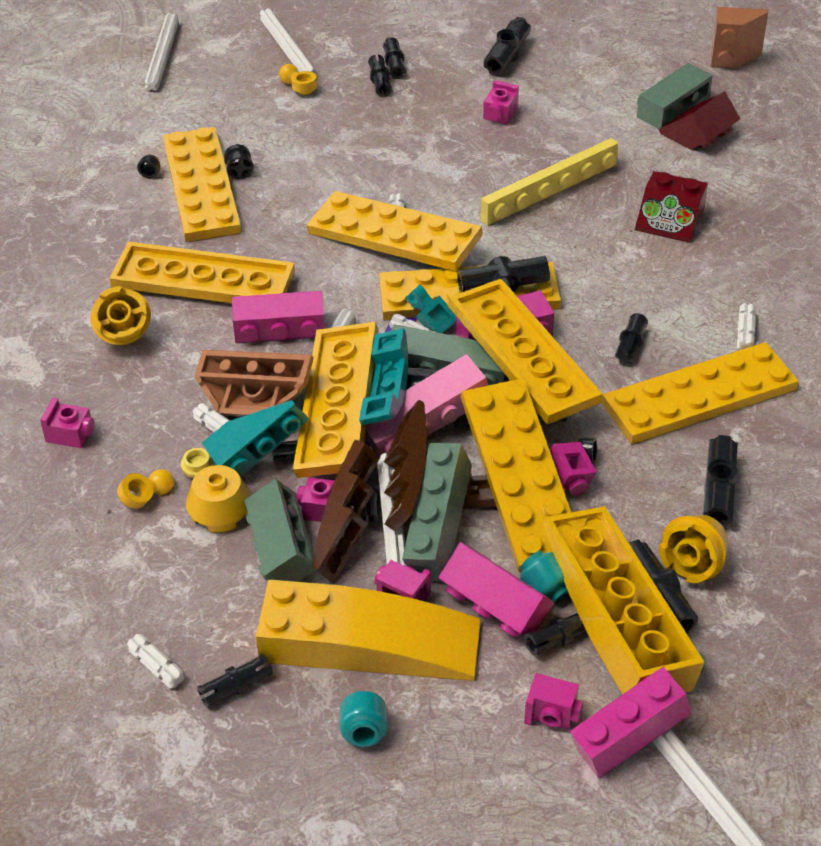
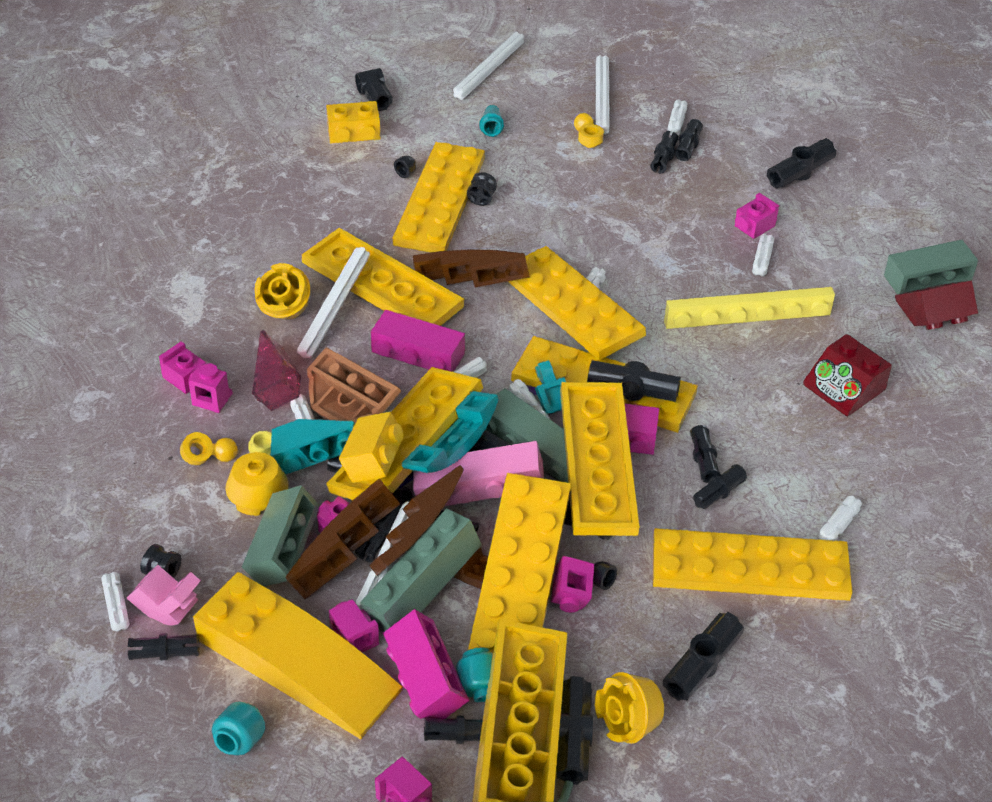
camera: 25 degrees right, 0 degrees up
none -> bright pink brick [127,565,201,626]
none -> black wheel [140,544,182,578]
none -> dark pink brick [188,363,233,413]
none -> clear pink slope [252,330,301,411]
none -> white axle [297,247,370,359]
none -> yellow brick [326,101,380,144]
none -> yellow brick [339,411,404,483]
none -> black piece [355,68,393,111]
none -> reddish brown slope [413,249,530,288]
none -> teal cone [479,105,504,137]
none -> white axle [668,99,688,136]
none -> black pin [690,425,721,483]
none -> white axle [752,234,774,277]

